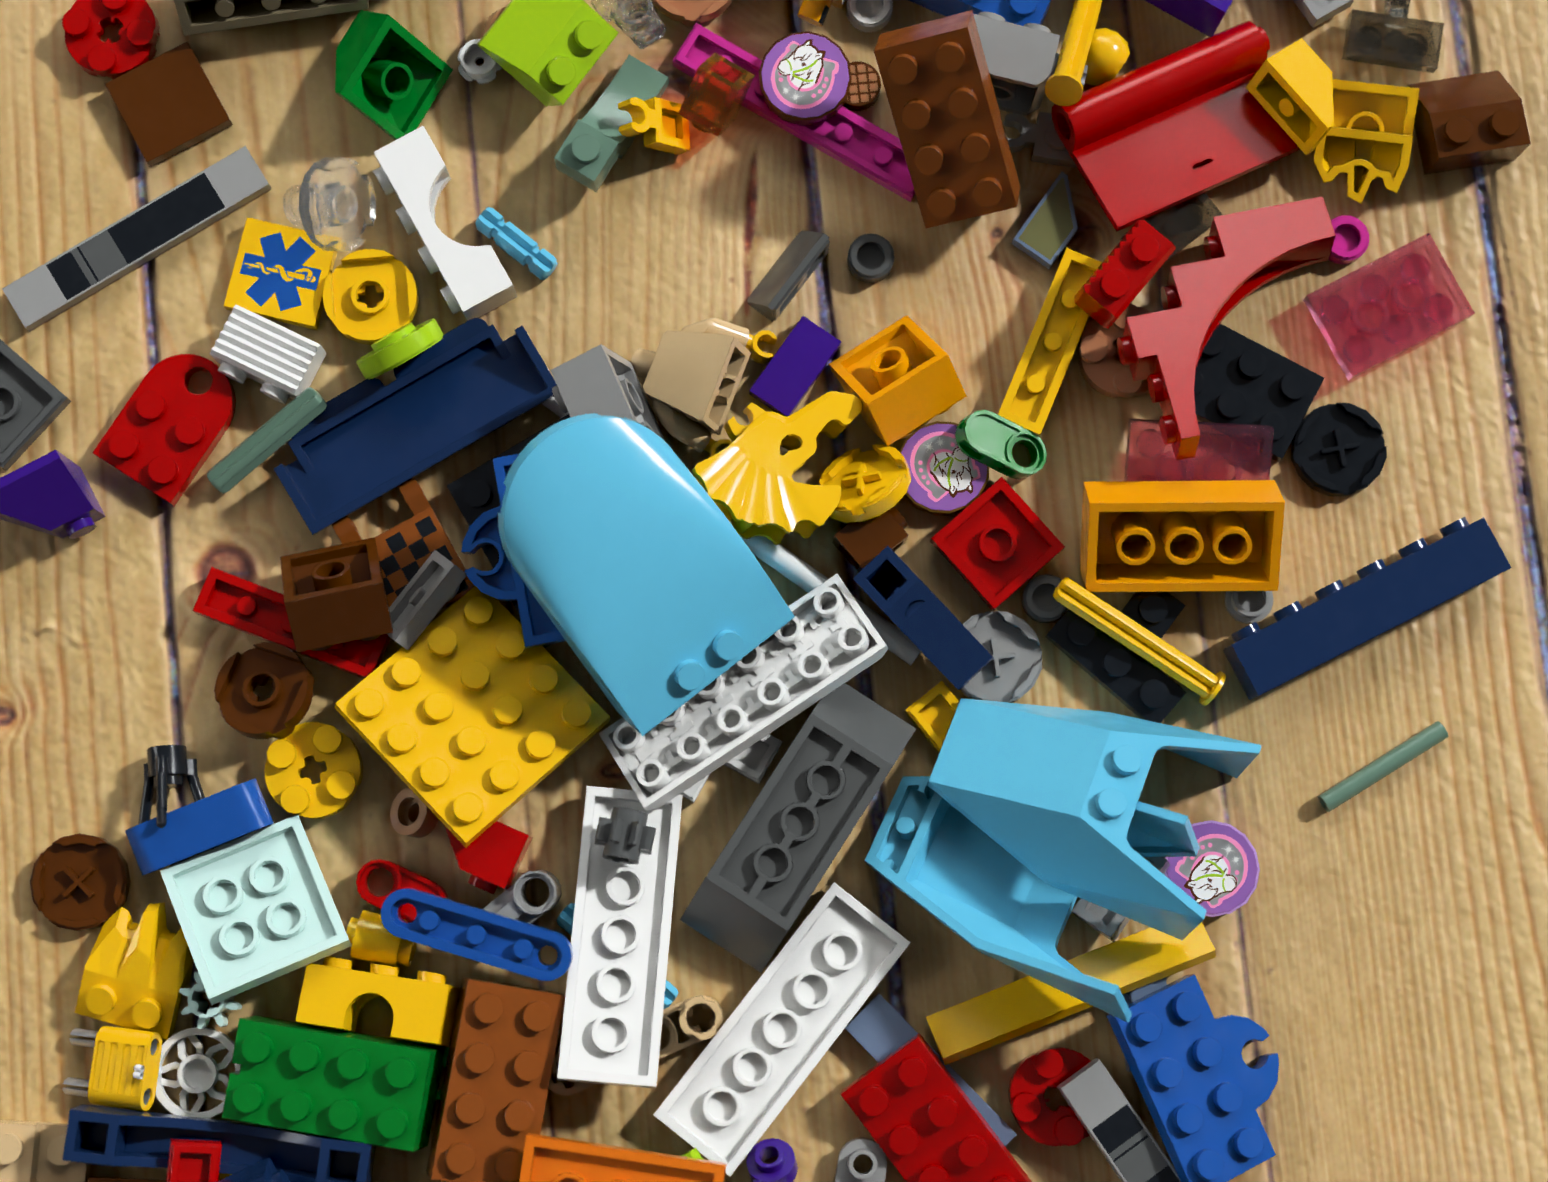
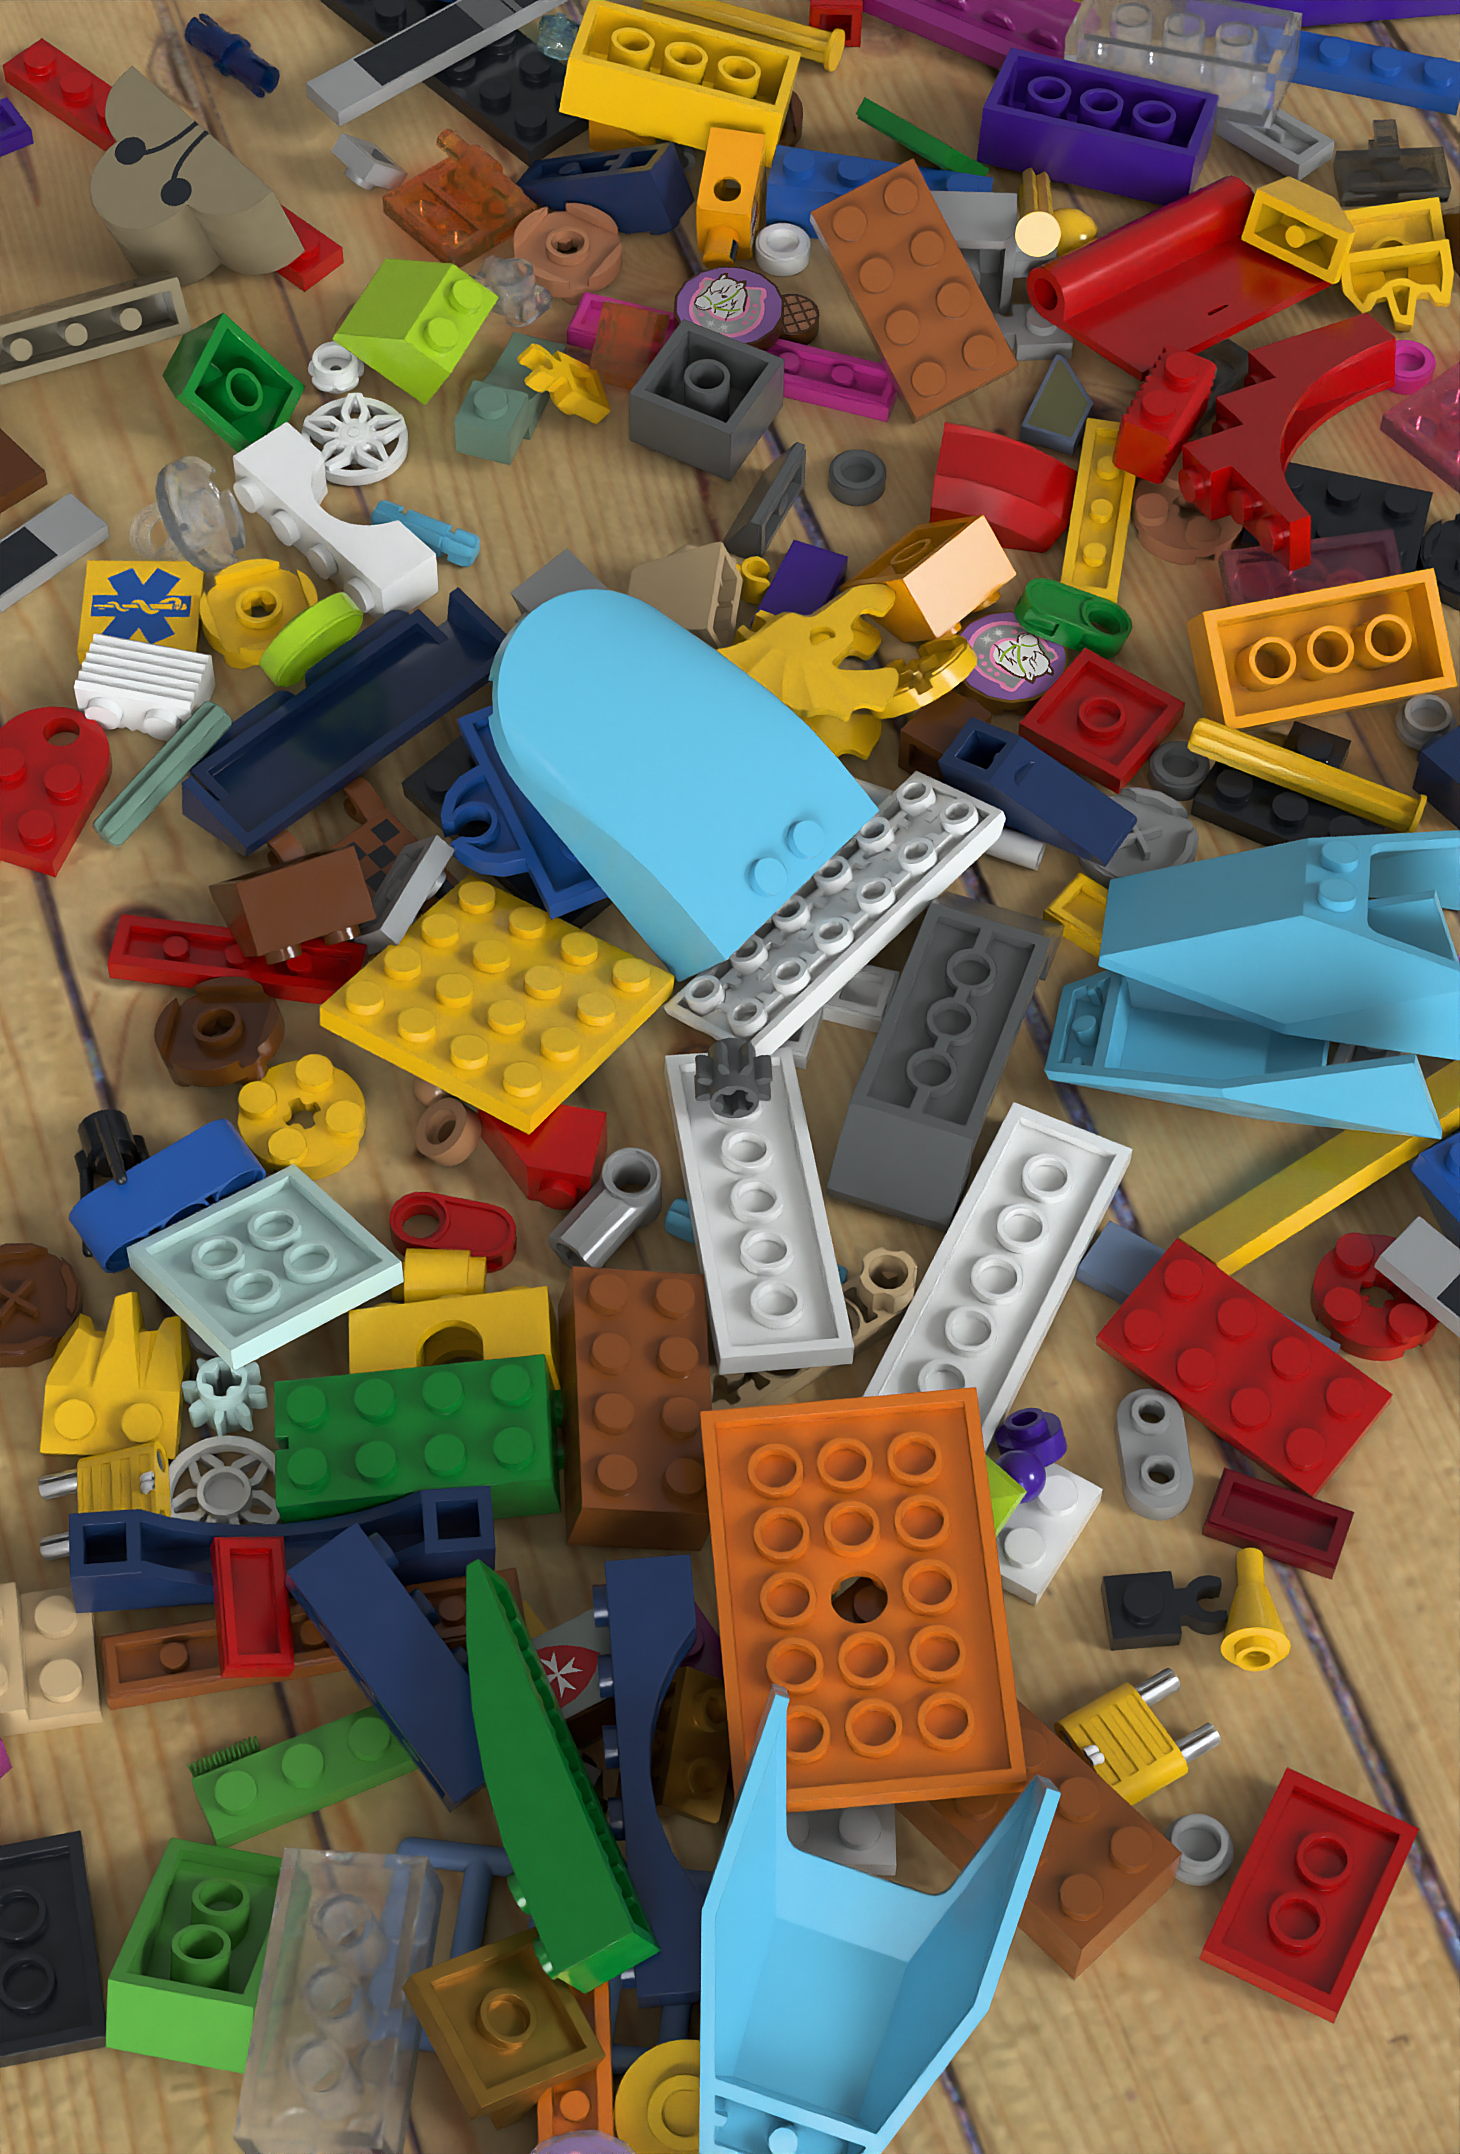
camera: 10 degrees left, 25 degrees down
blue plate [381,888,573,981] -> none
none -> white wheel [301,393,409,486]
none -> dark grey brick [629,319,785,481]
none -> red slope [929,421,1078,553]

